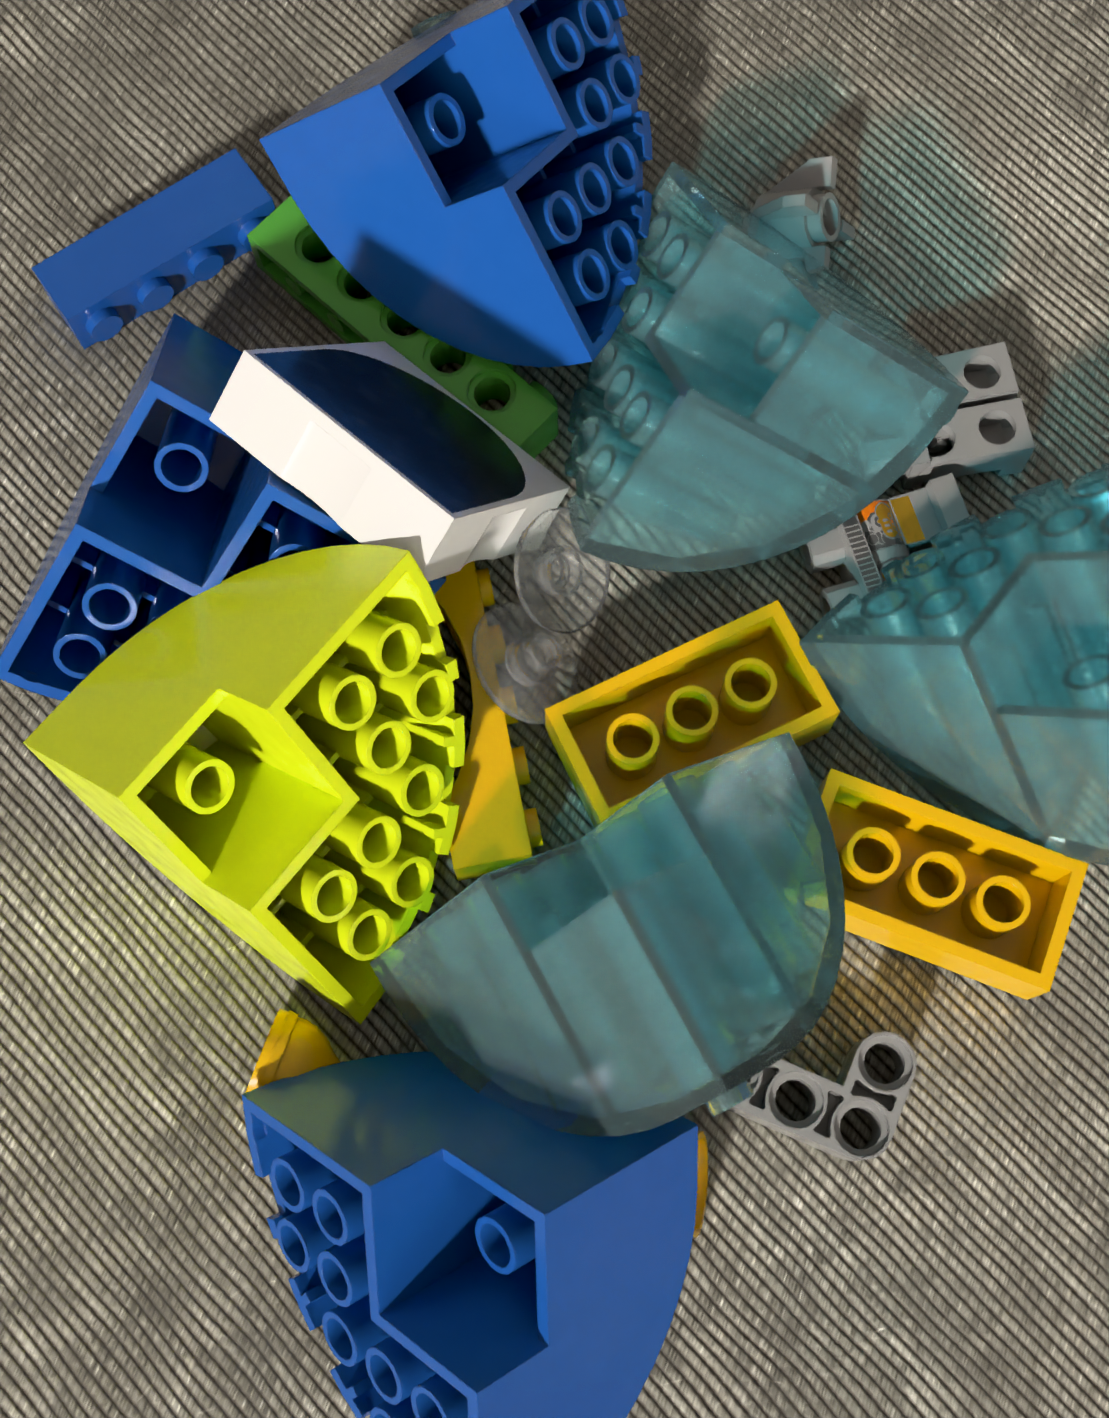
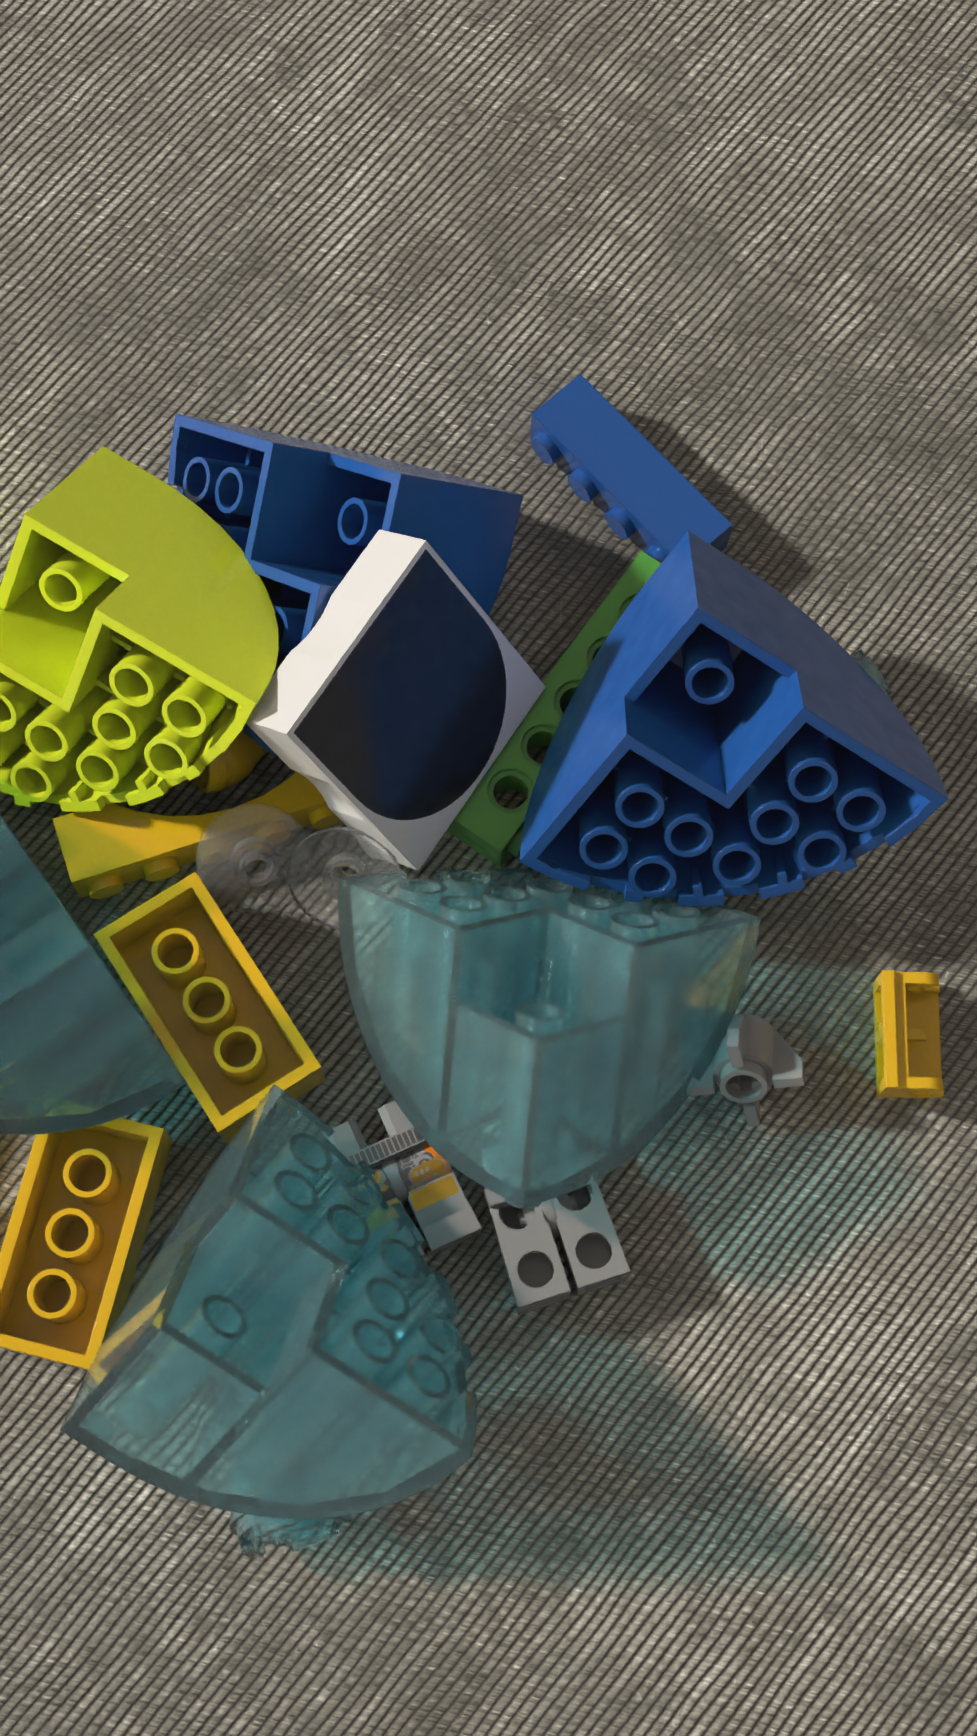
camera: 80 degrees right, 0 degrees up
none -> yellow hinge [873,970,944,1099]

